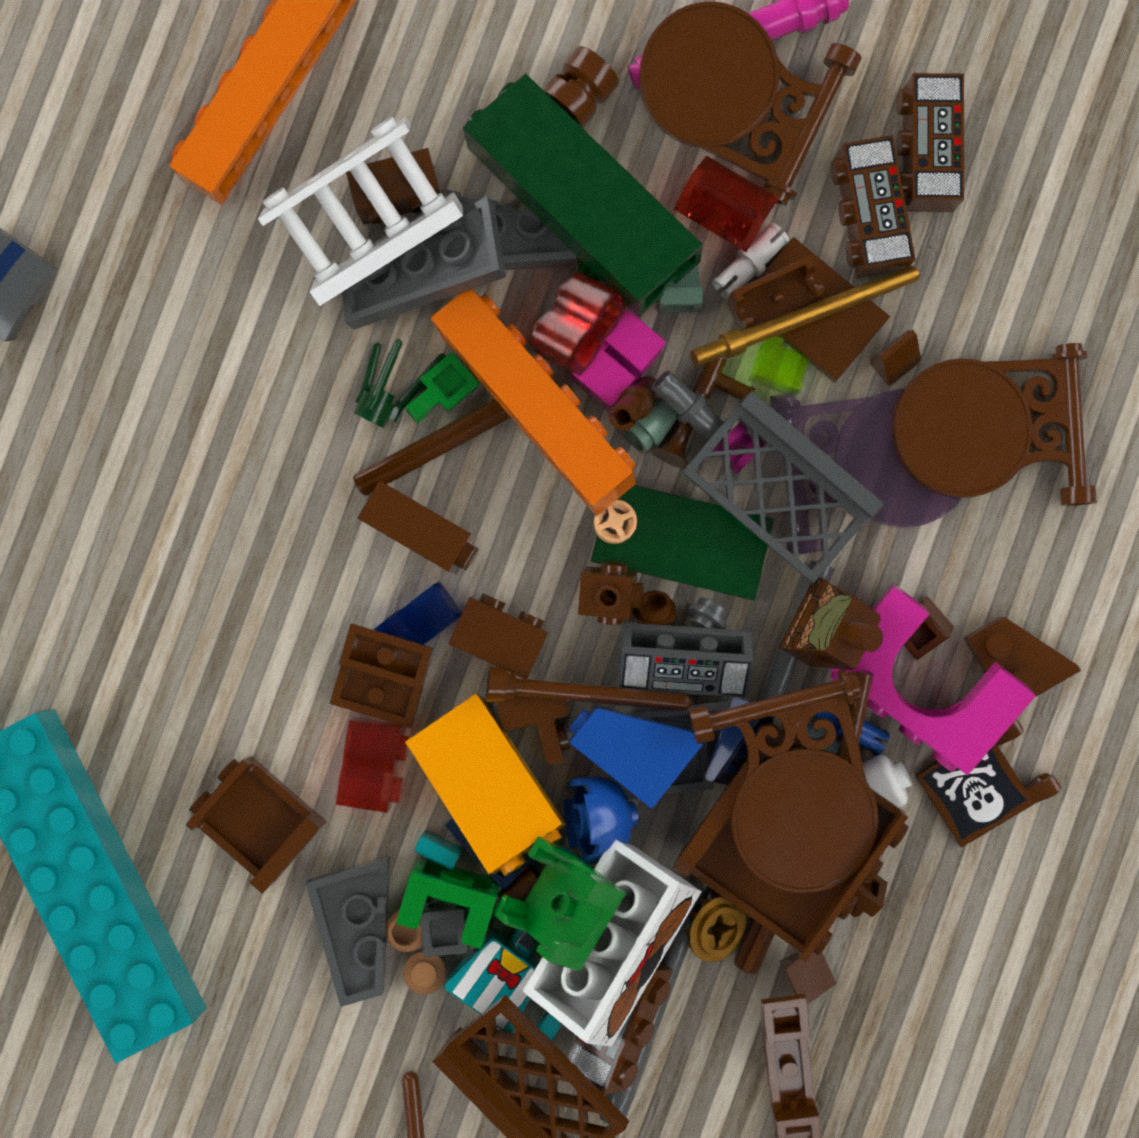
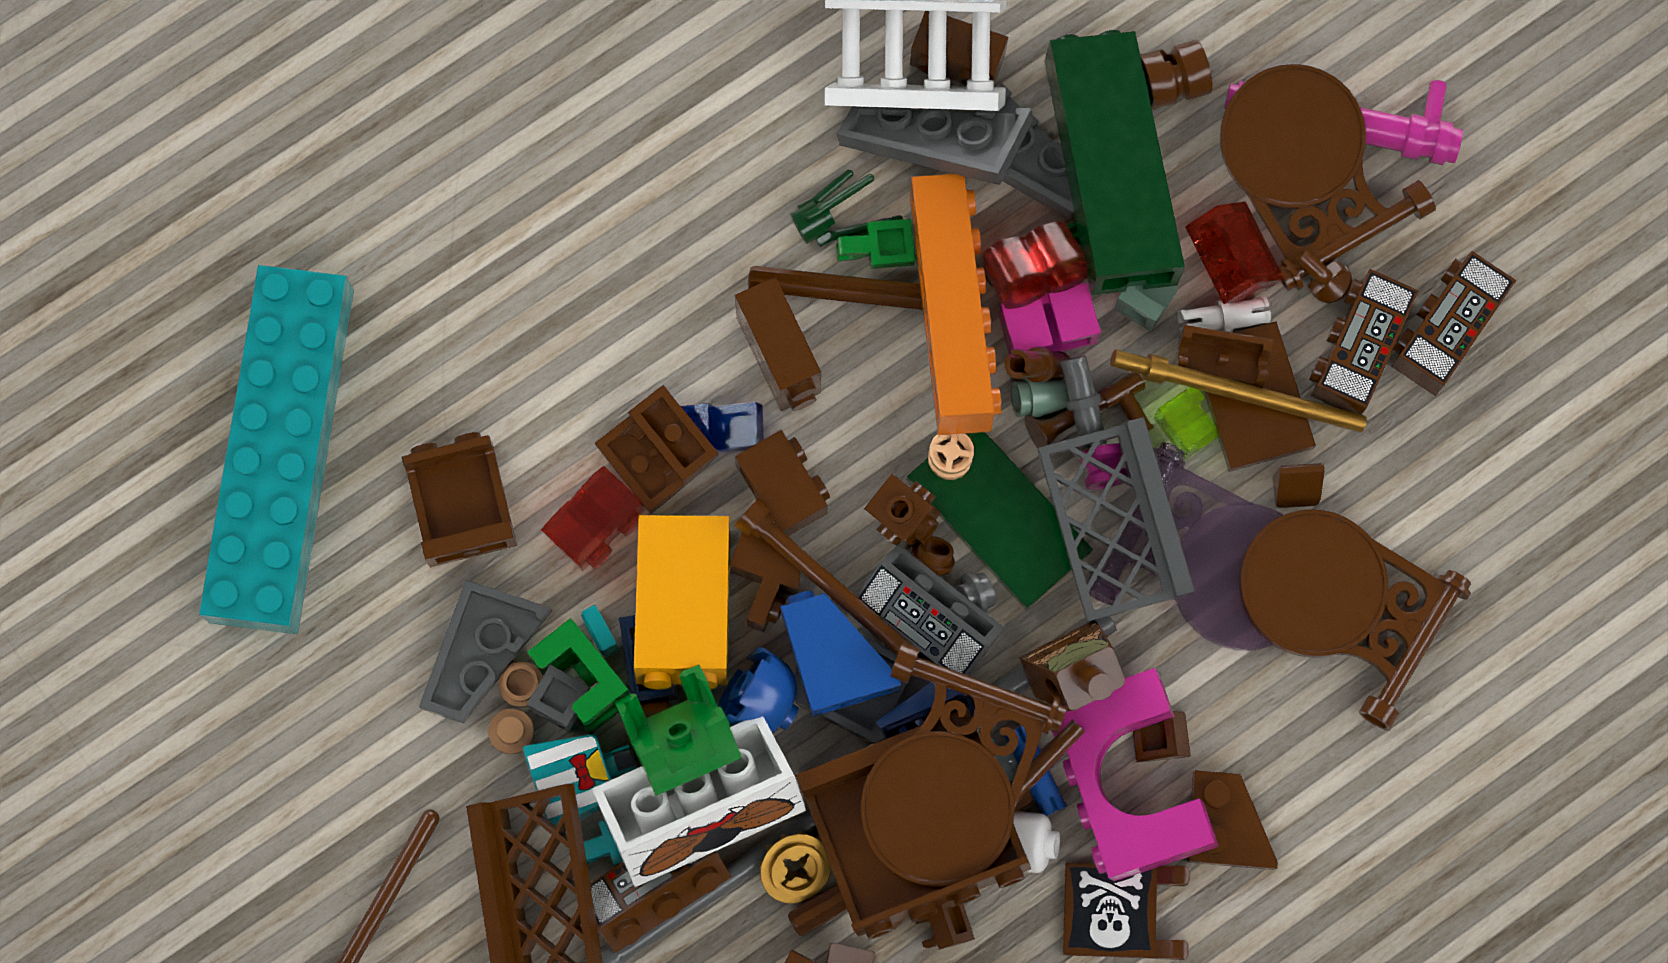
camera: 30 degrees right, 10 degrees down
none -> reddish brown plate [1294,248,1352,304]

